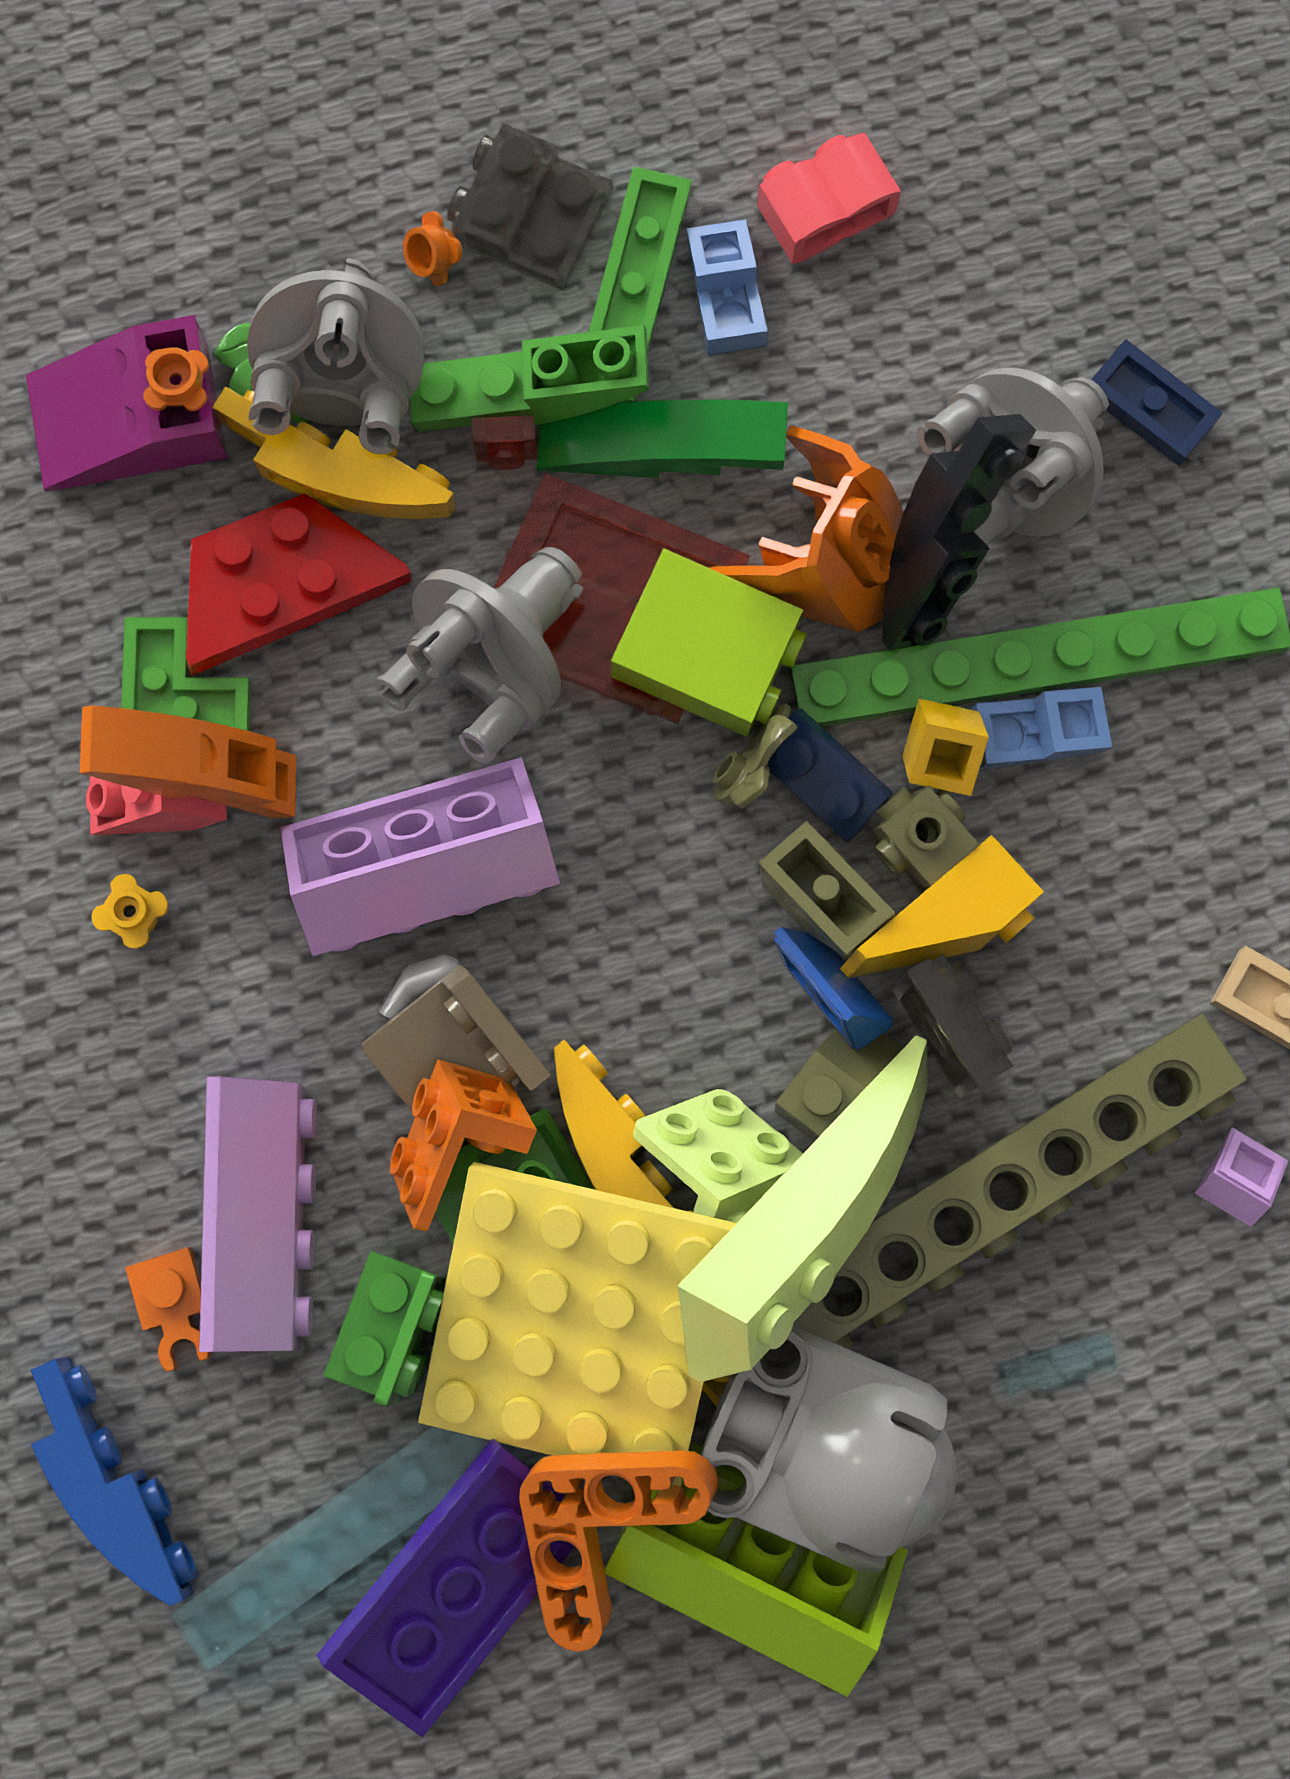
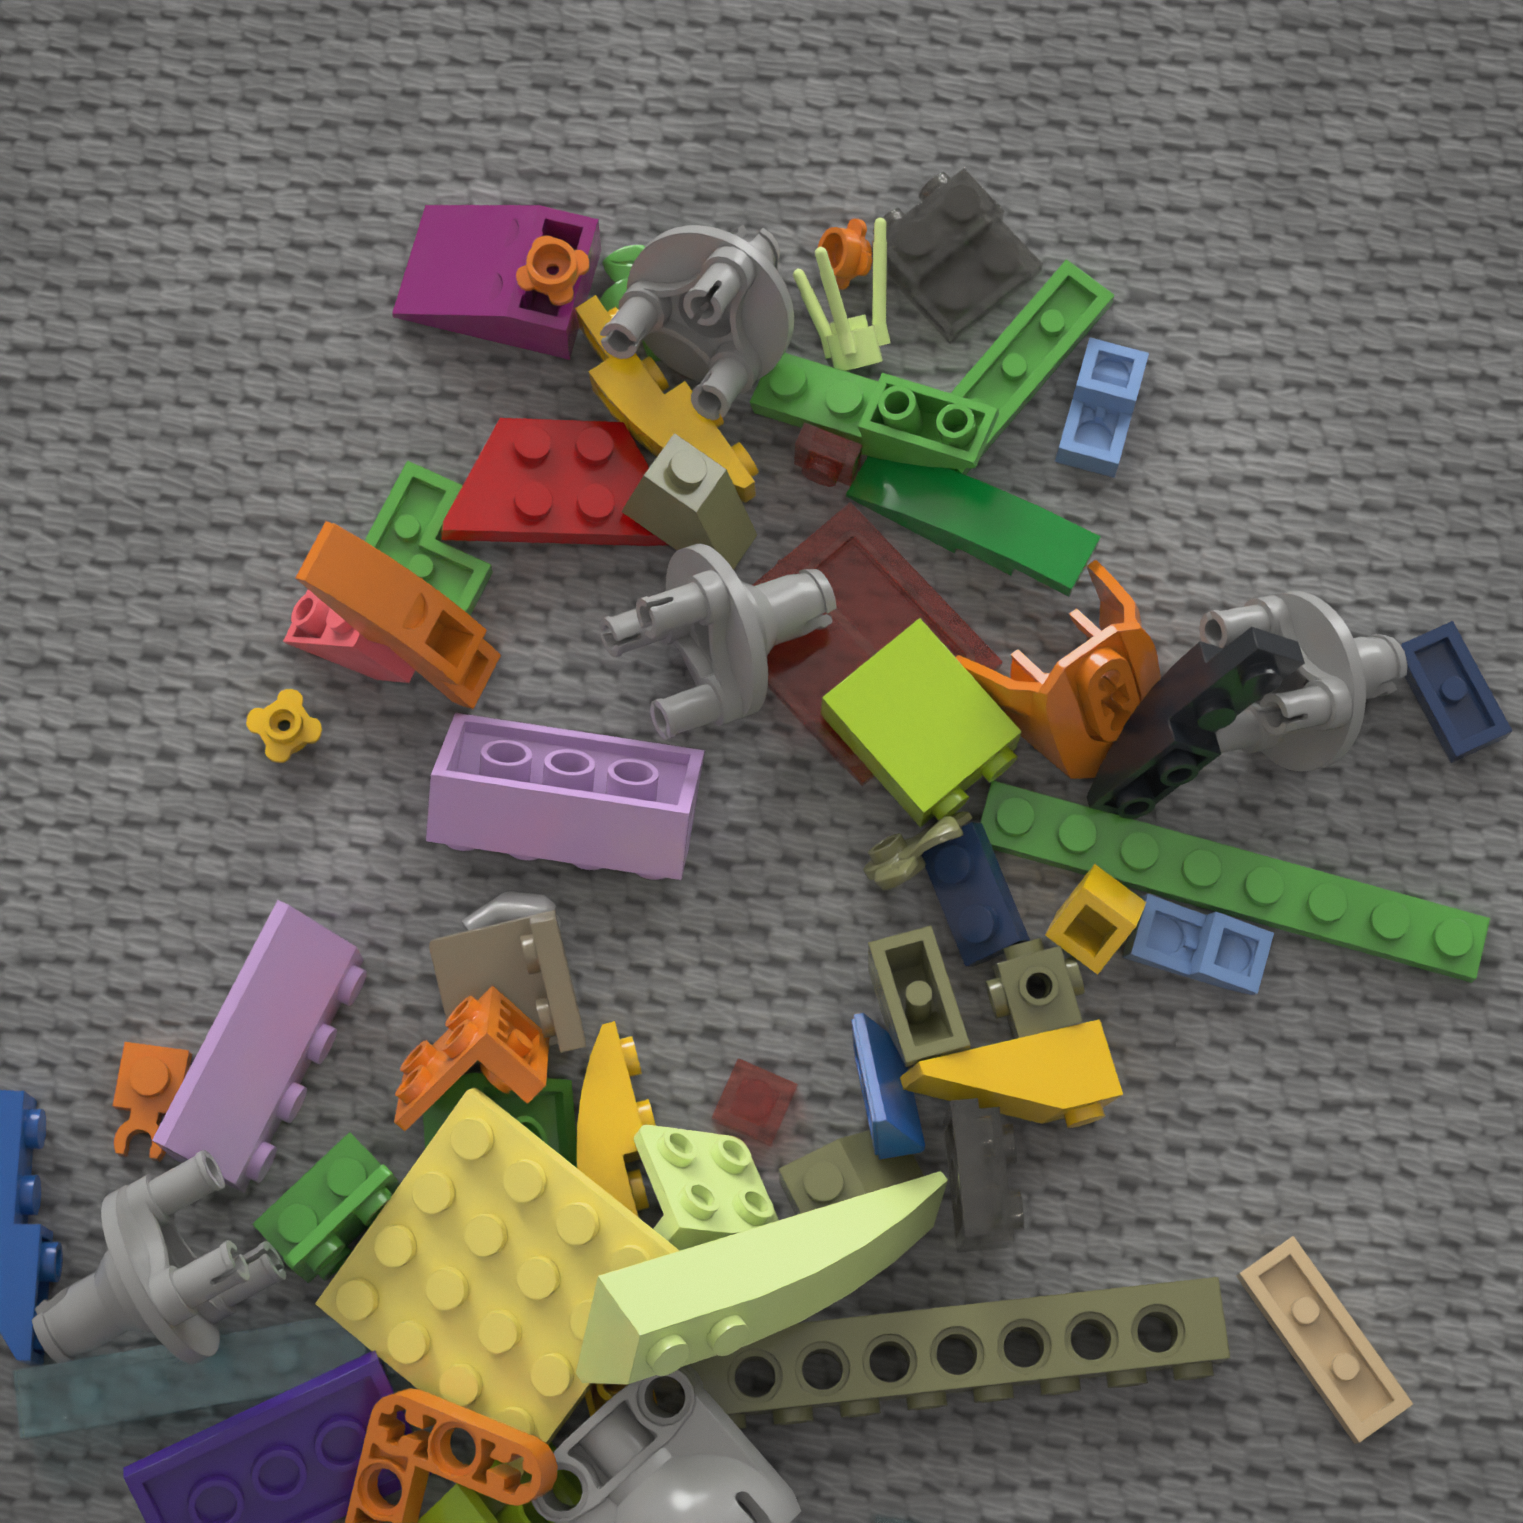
camera: 25 degrees right, 5 degrees down
coral brick [757,133,901,264] -> none
lavender slope [1195,1127,1288,1227] -> none
none -> light grey piece [32,1150,287,1364]
none -> olive slope [621,433,757,570]
none -> clear red plate [712,1058,798,1147]
none -> yellowish green plant [793,218,891,371]

